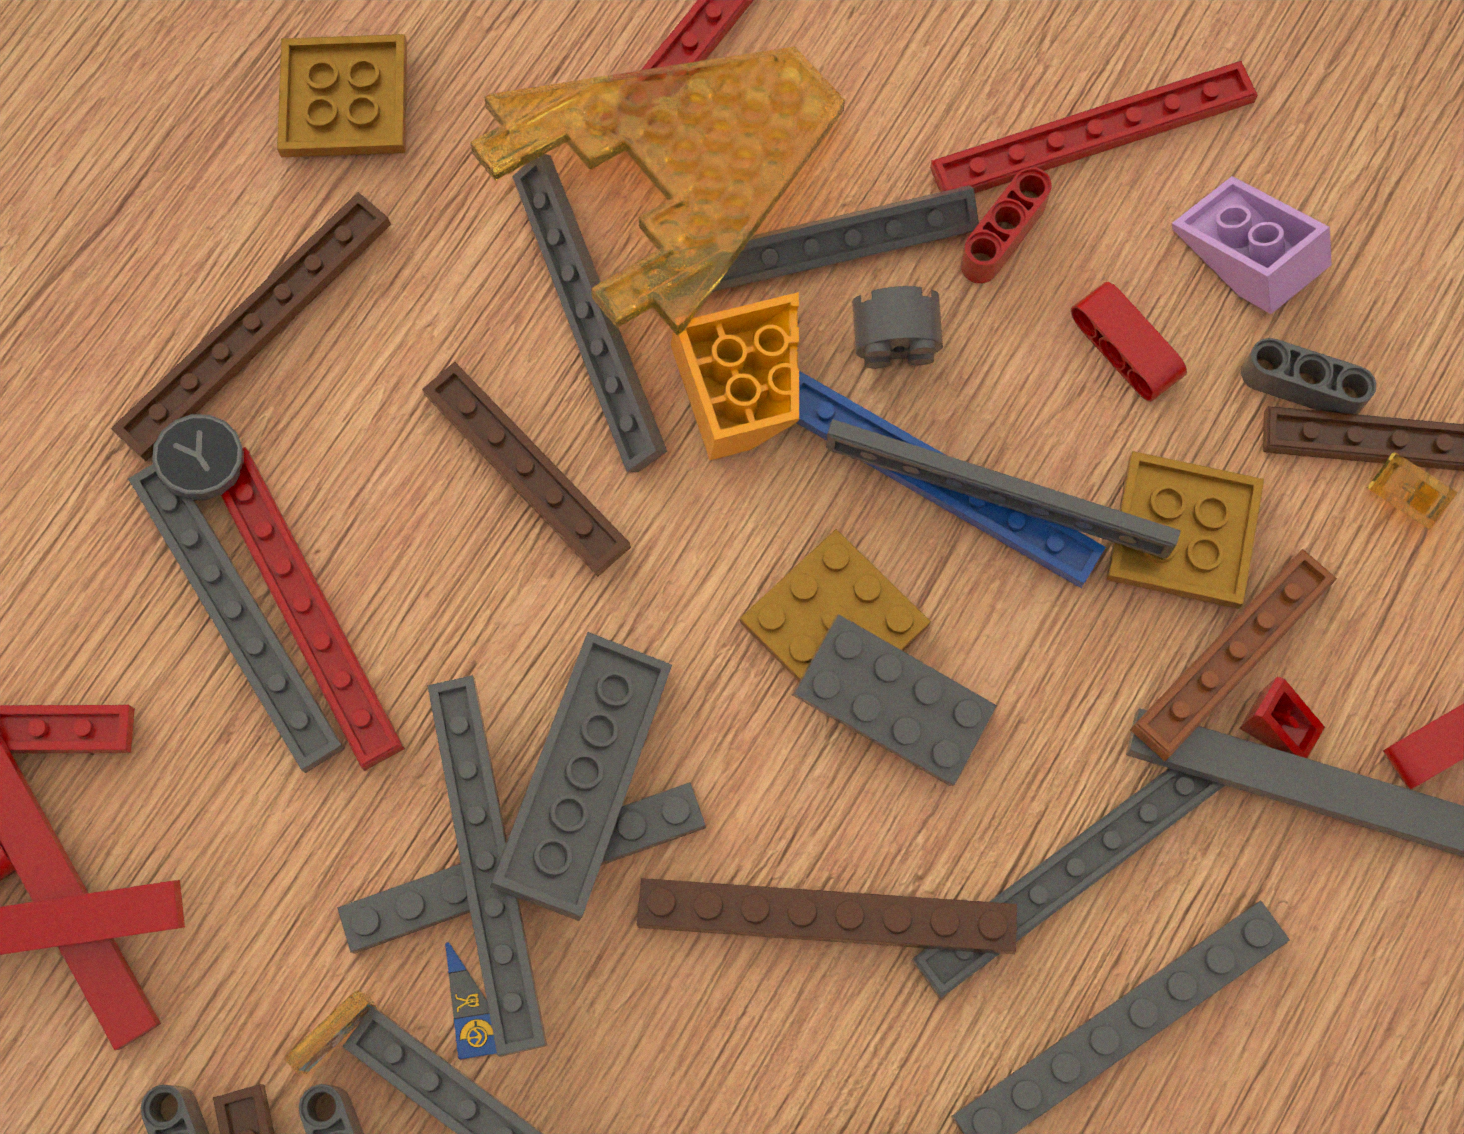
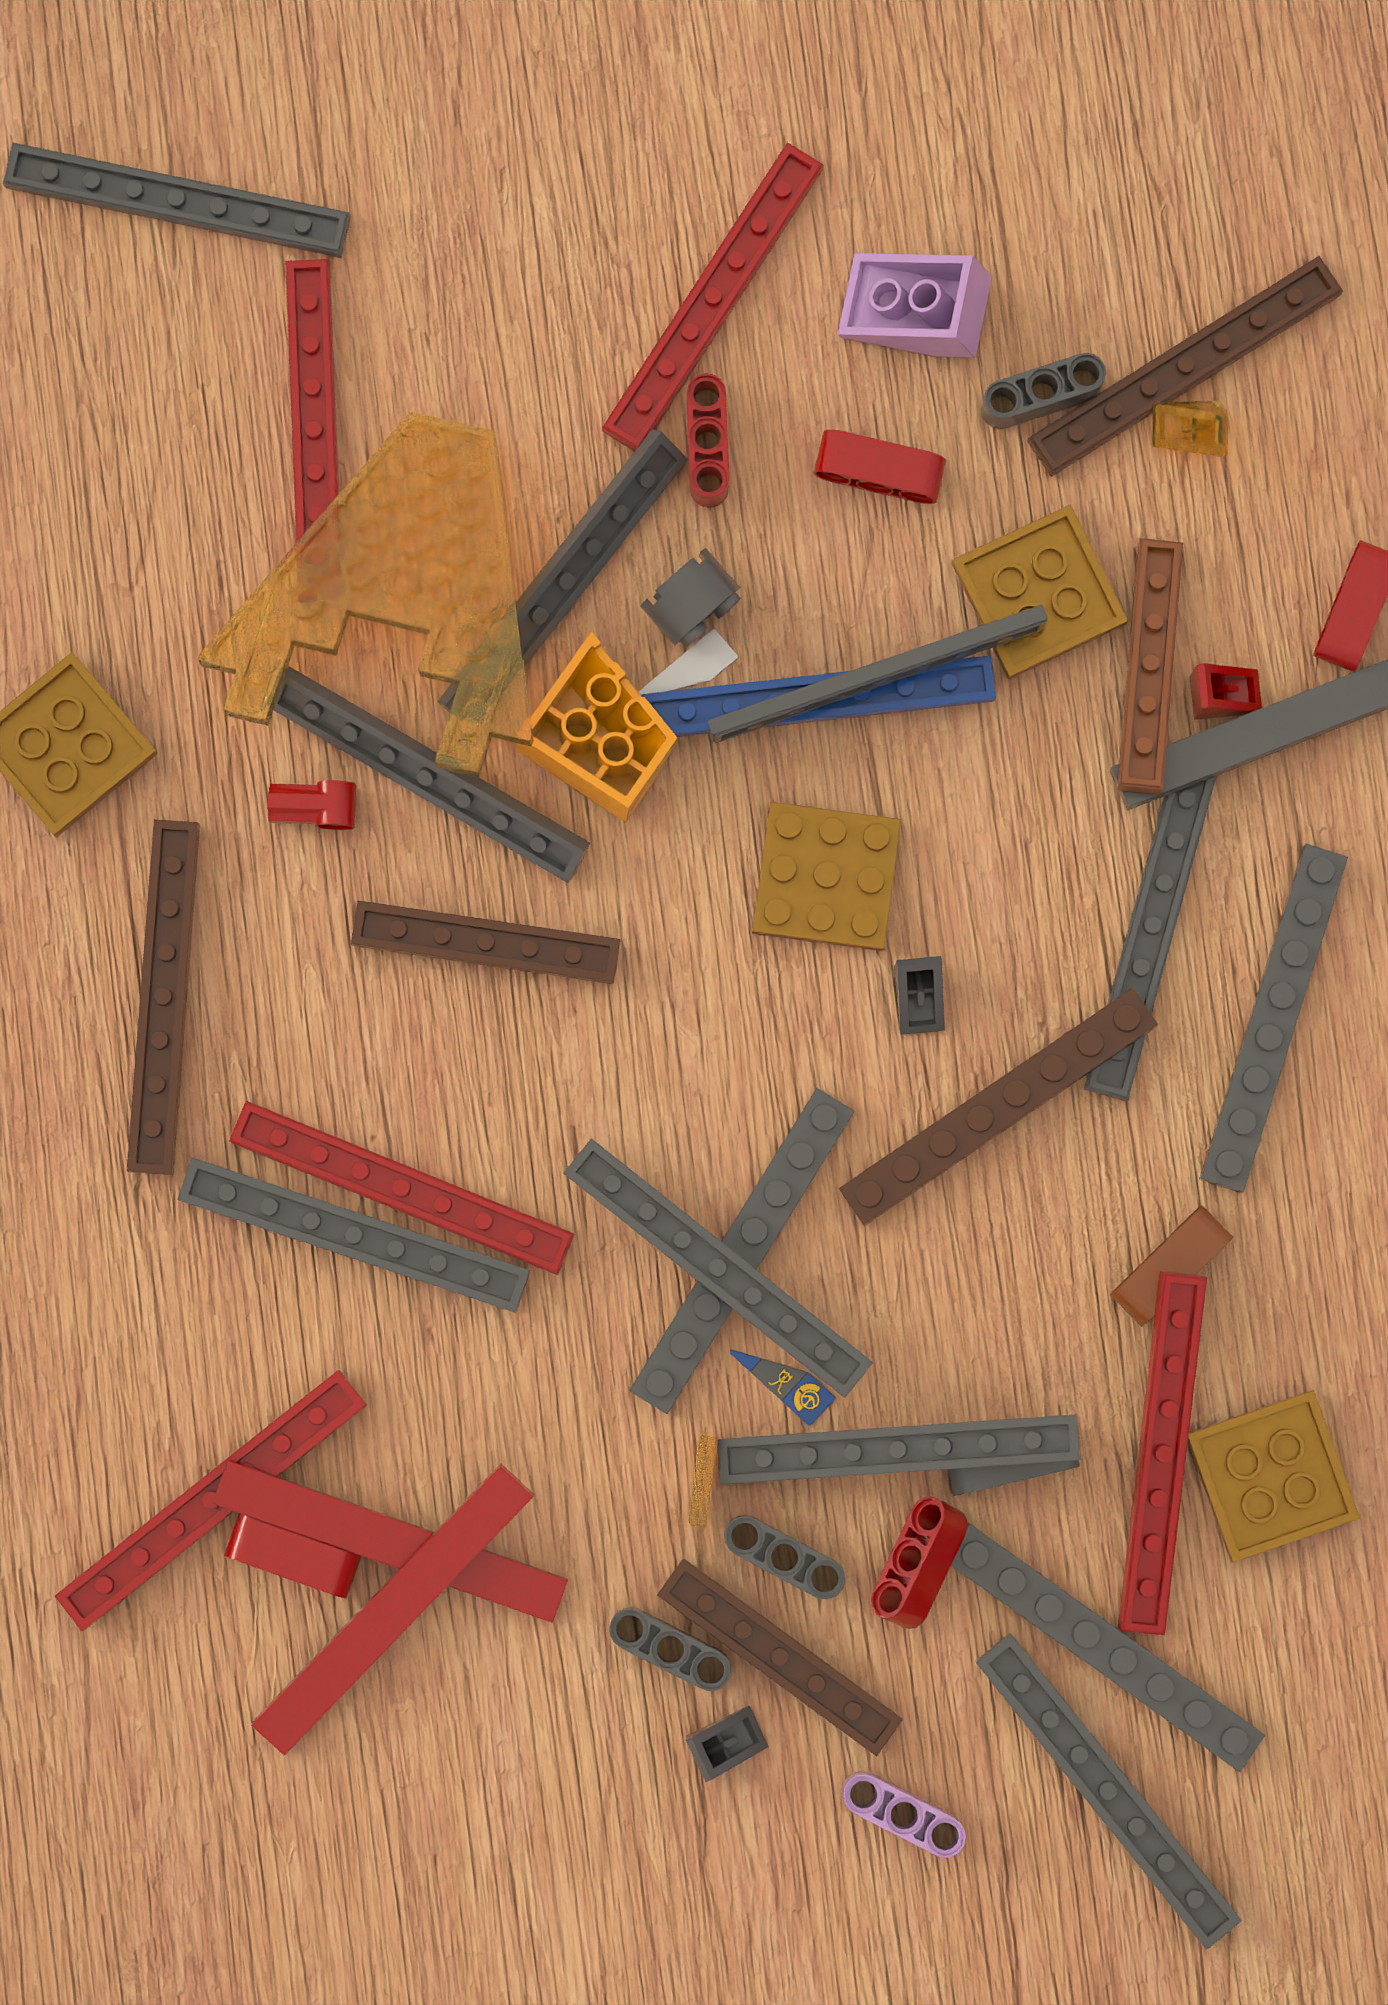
camera: 40 degrees left, 10 degrees up
black tile [152,414,244,500] -> none
dark grey plate [490,632,672,921] -> none
dark grey plate [792,614,997,786] -> none
none -> red piece [267,780,357,830]
none -> white sticker [639,629,738,695]
none -> dark grey slope [894,956,945,1035]

